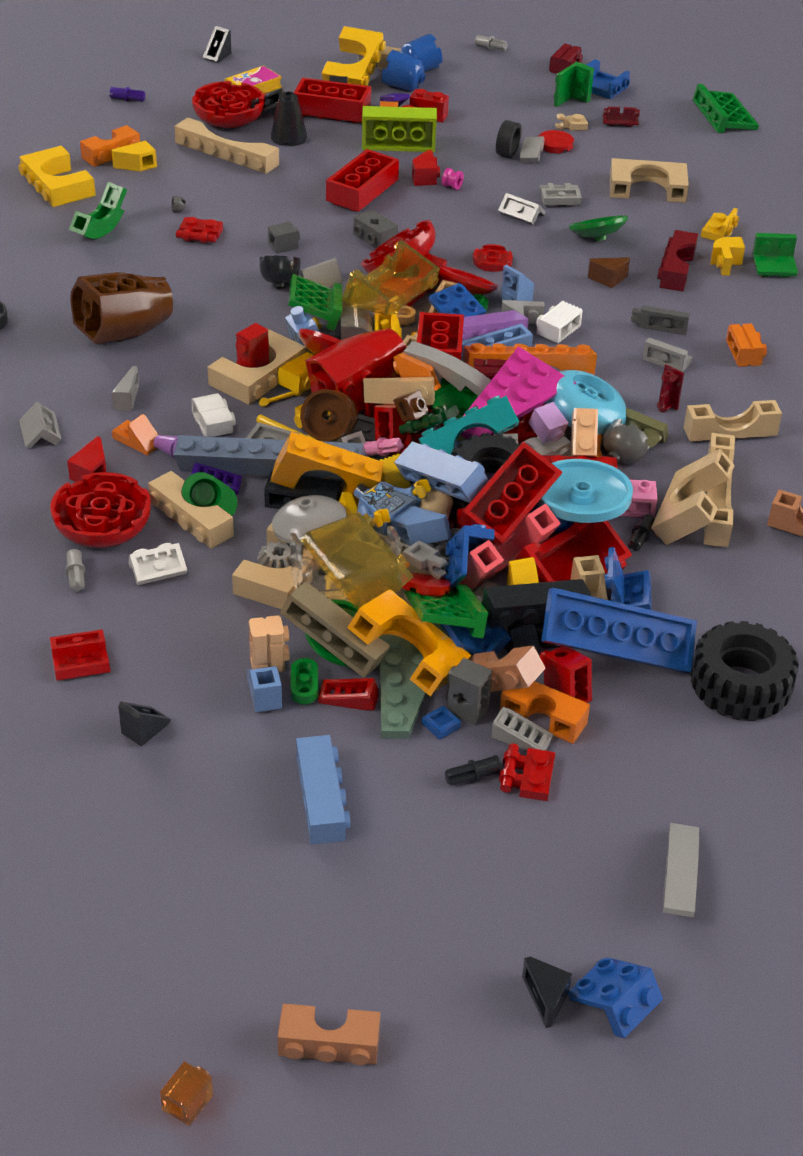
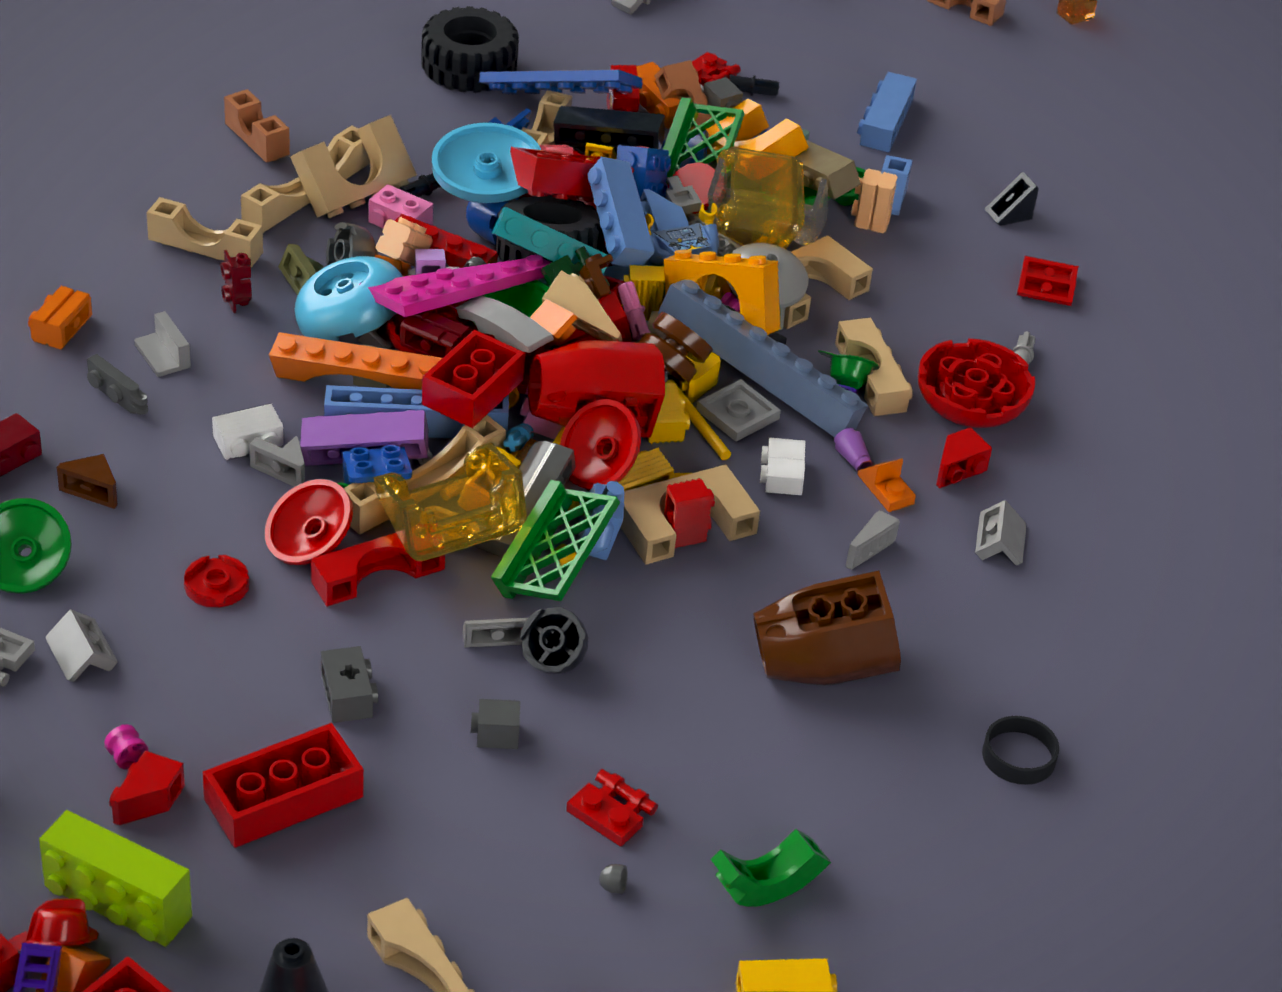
camera: 155 degrees left, 0 degrees up
white bracket [128,543,187,586] -> none
light grey gear [257,540,300,568] -> none
red brick [361,220,436,278] -> none
medium blue slope [501,265,534,302] -> none

